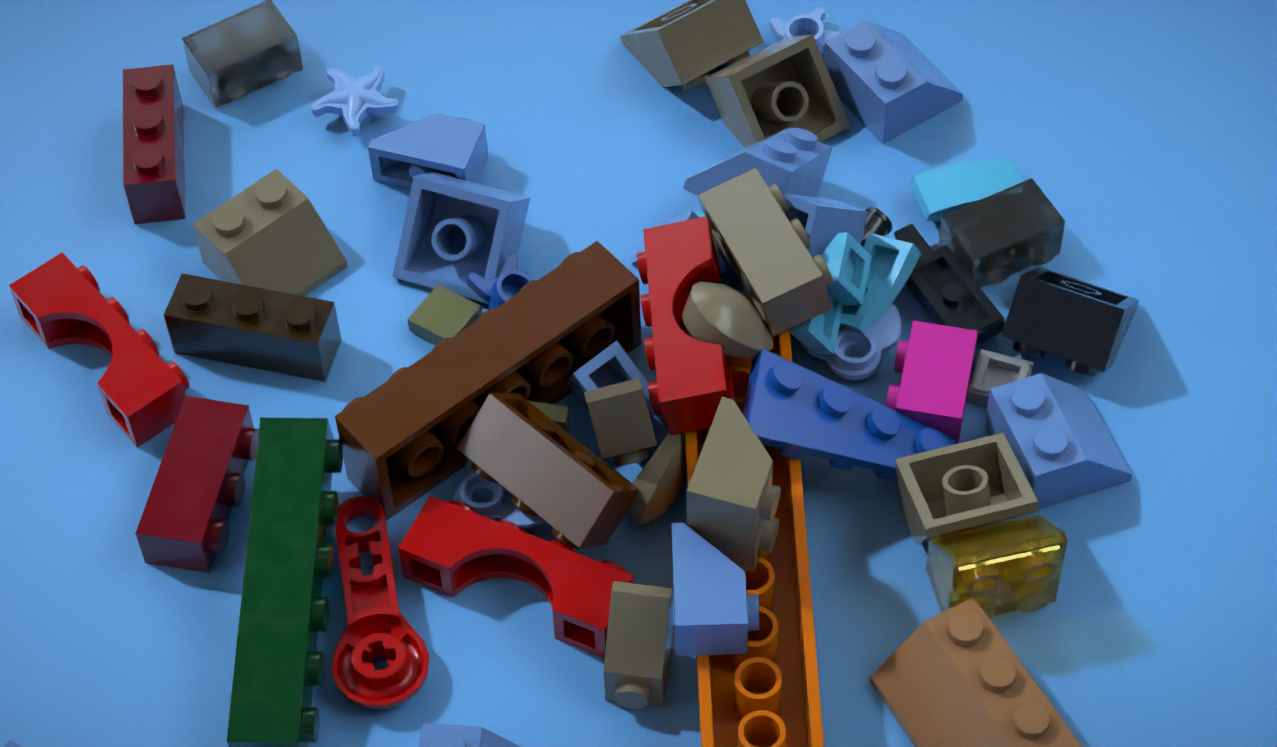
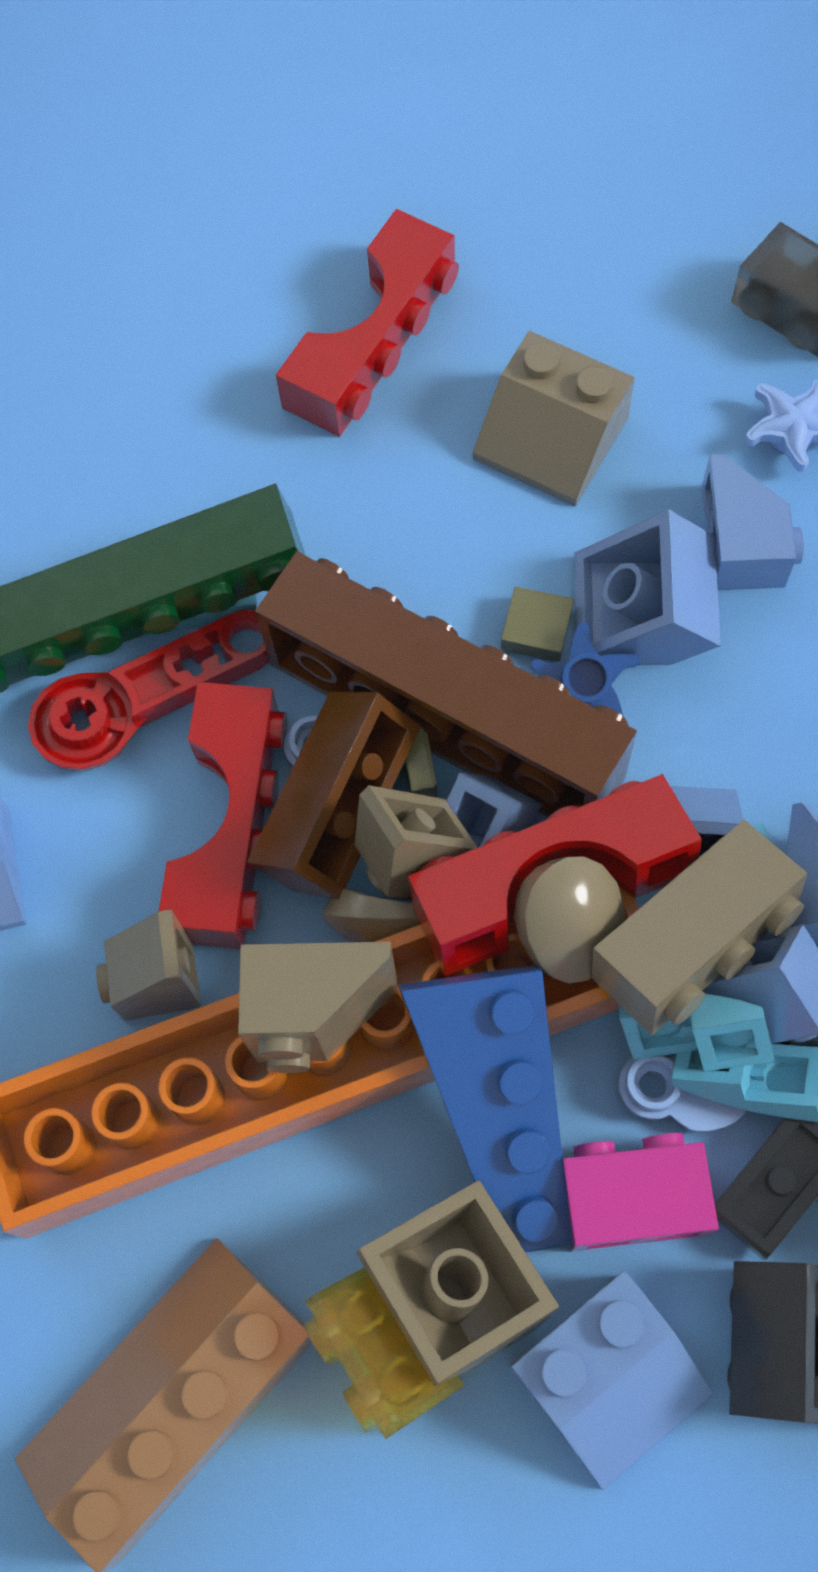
camera: 75 degrees right, 15 degrees up
dark red brick [123,64,186,224] -> none
dark red brick [135,396,259,573] -> none
dark brown brick [164,273,342,382] -> none
medium blue slope [672,523,759,656] -> none
light grey tile [967,349,1034,407] -> none

